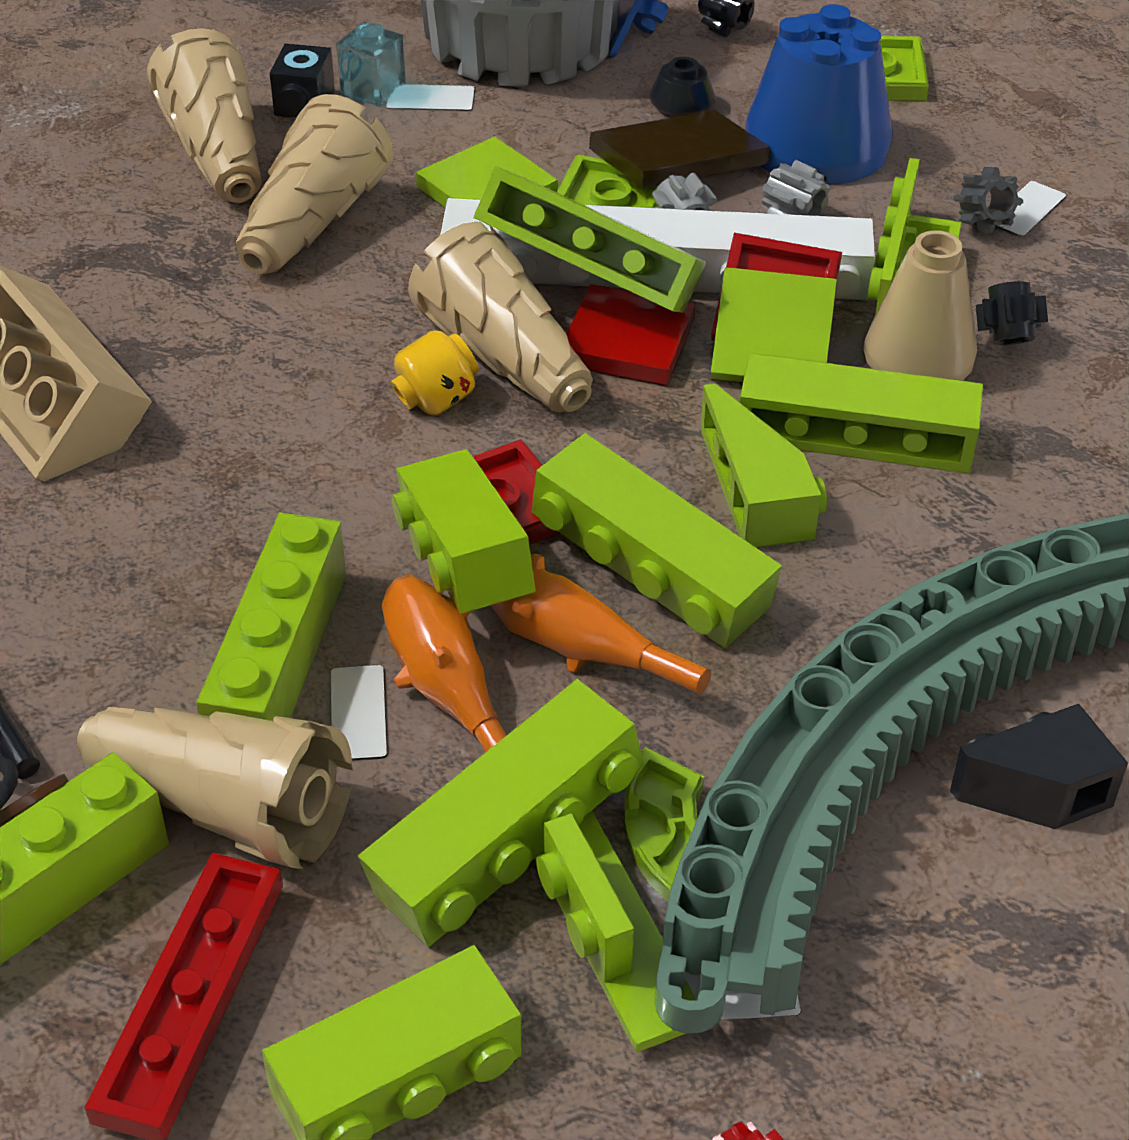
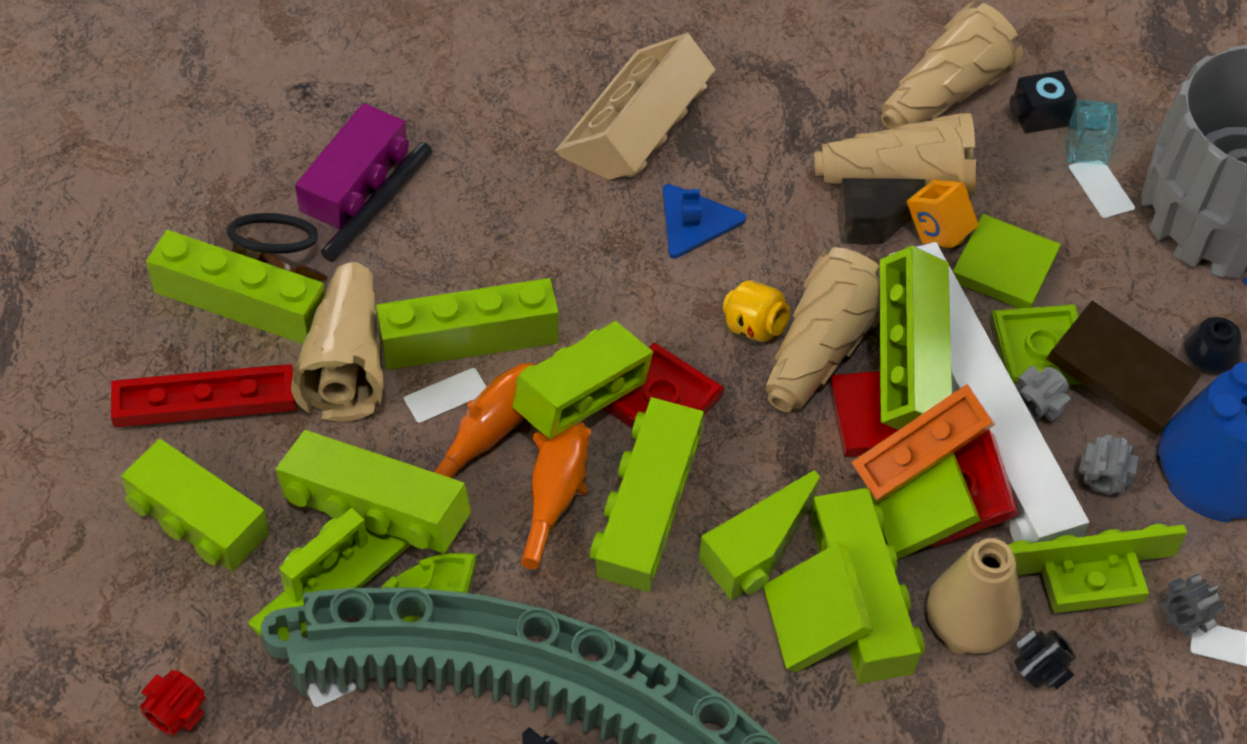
camera: 65 degrees right, 10 degrees up
none -> blue piece [663,184,746,259]
none -> lime tile [764,542,873,673]
none -> clear smoke slope [837,178,926,245]
none -> orange plate [851,384,996,502]
none -> light orange brick [906,179,979,248]

